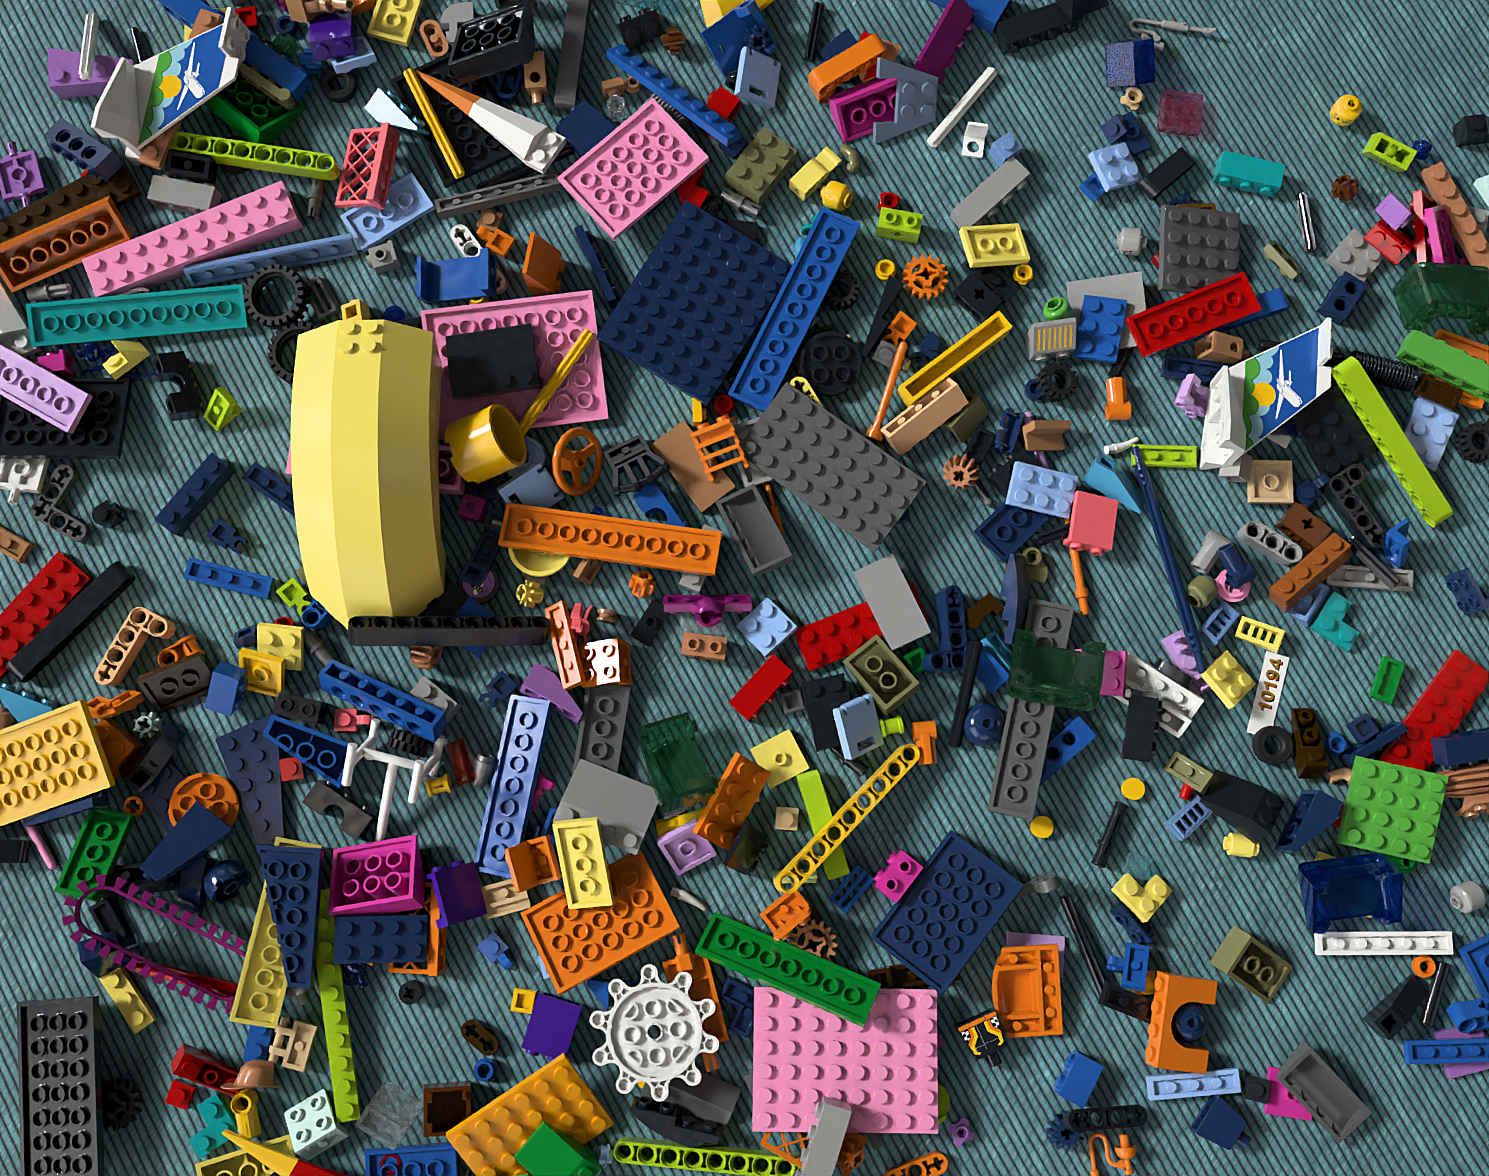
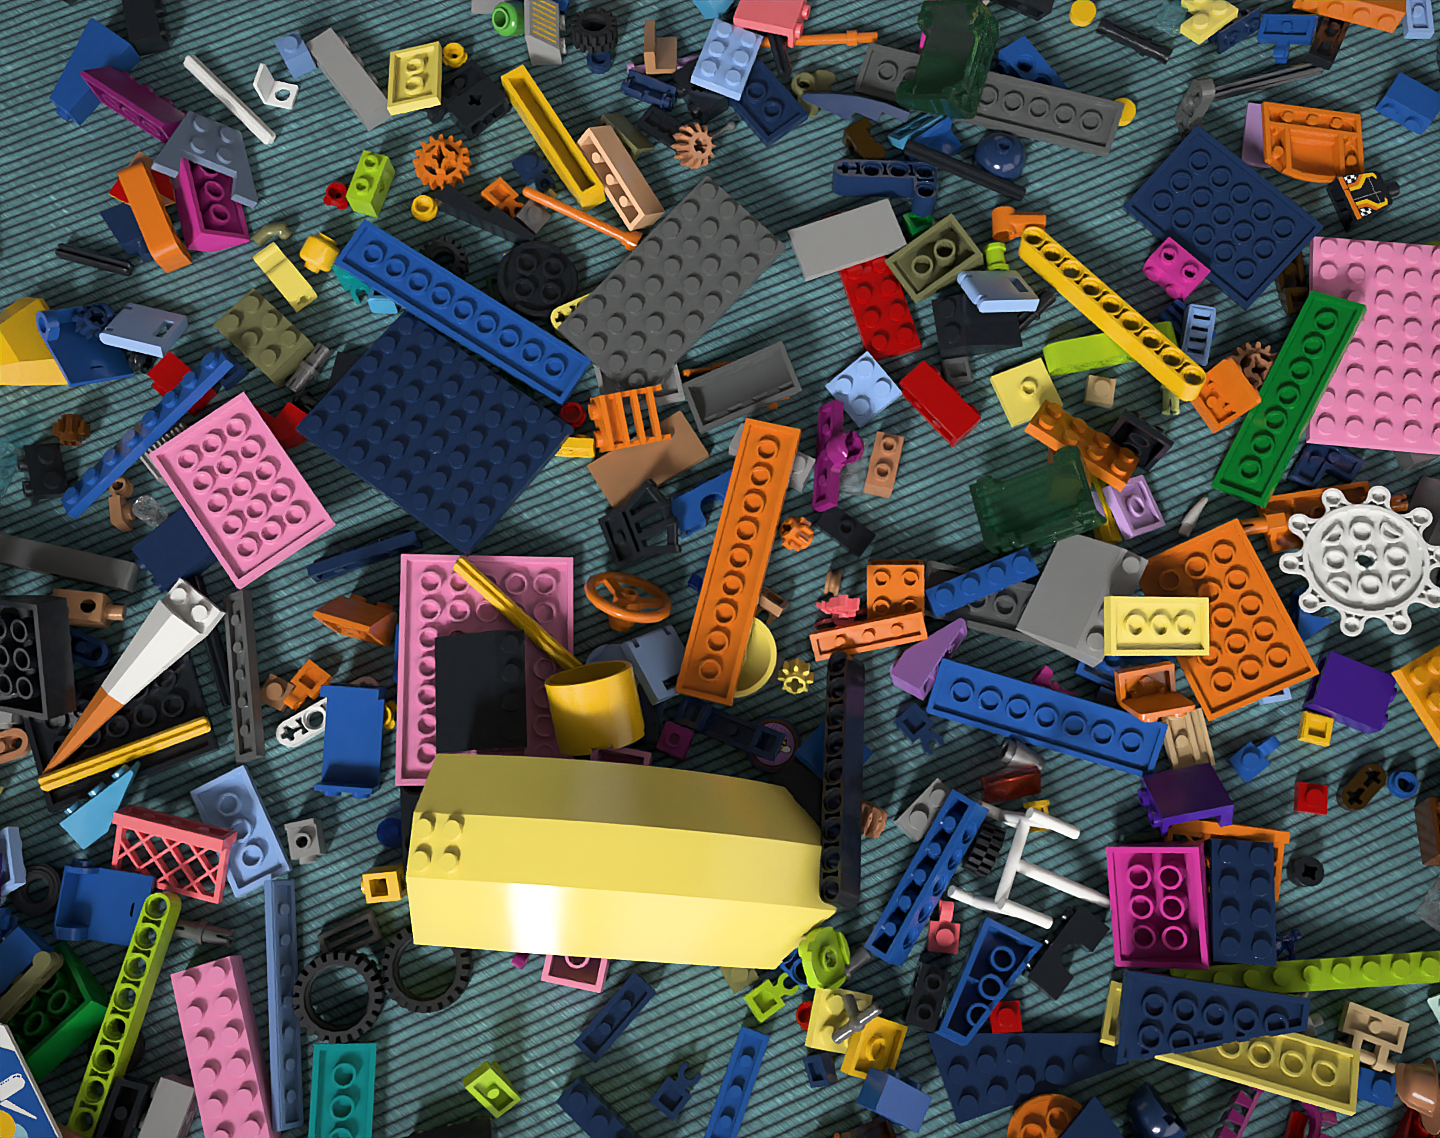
camera: 80 degrees left, 5 degrees down
none -> blue door [51,859,156,946]
none -> lime plate [798,926,850,990]
none -> dark grey piece [832,994,883,1044]
none -> blue plate [924,548,1040,618]
none -> medium blue slope [1180,304,1216,366]
none -> red plate [1293,782,1328,815]

